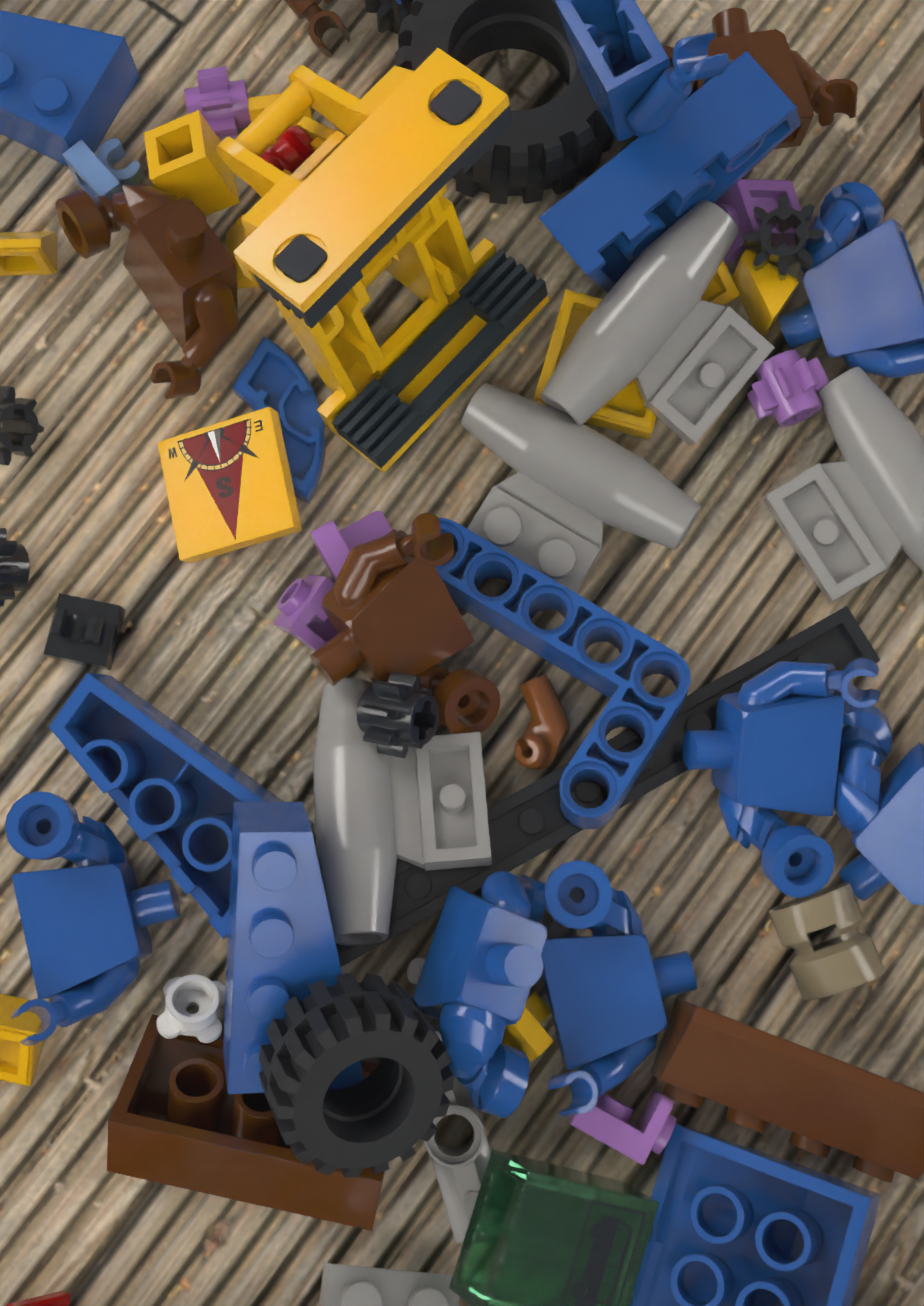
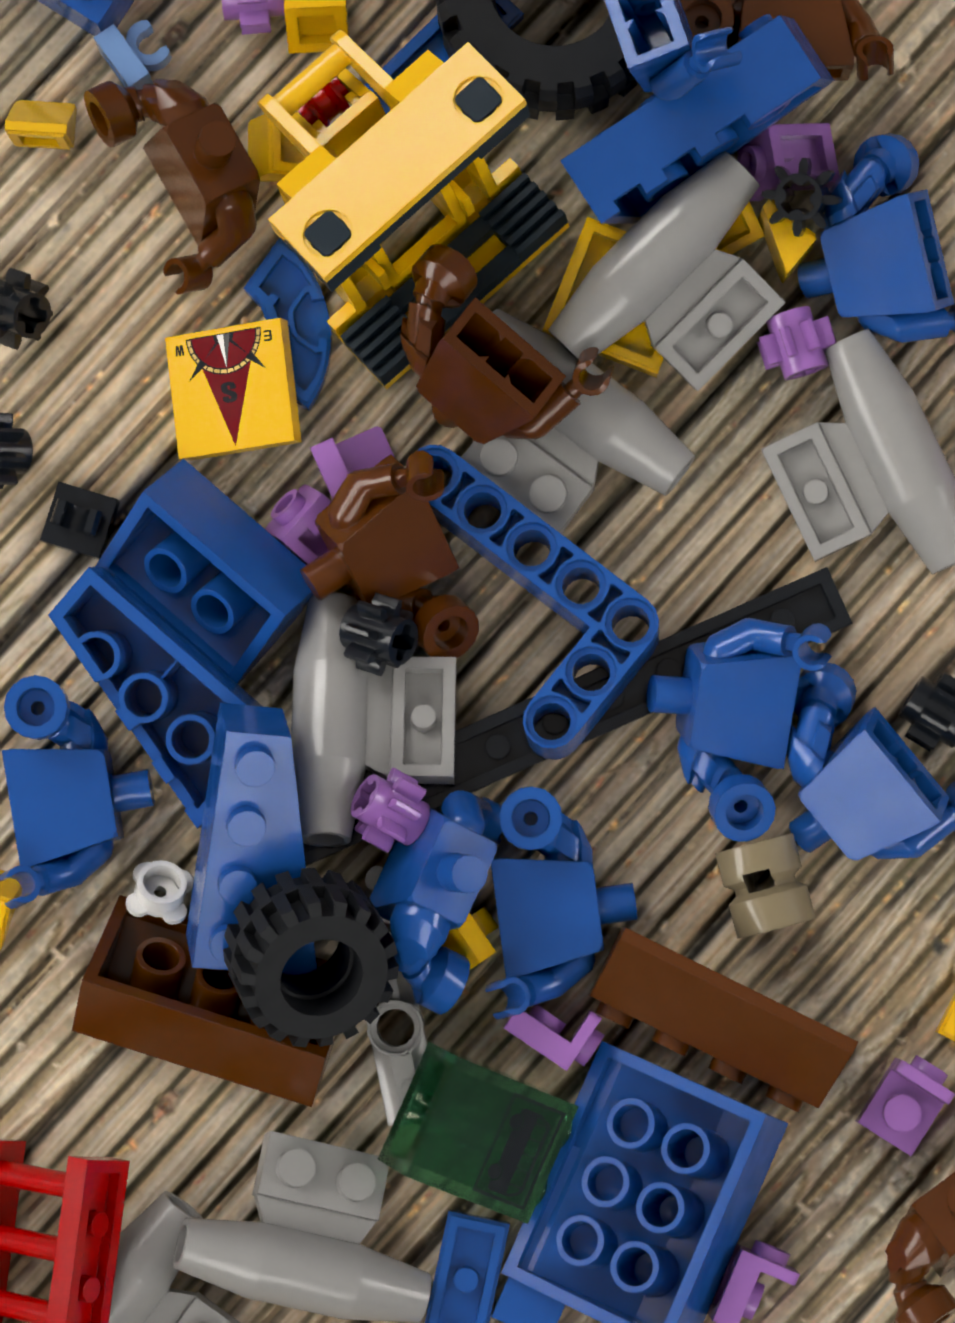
camera: 10 degrees right, 5 degrees up
yellow brick [144,110,240,217] -> none
dark orange arm [514,674,570,770] -> none
none -> blue slope [95,458,314,684]
none -> medium lavender gear [350,768,430,852]
none -> reddish brown torso [400,244,614,444]

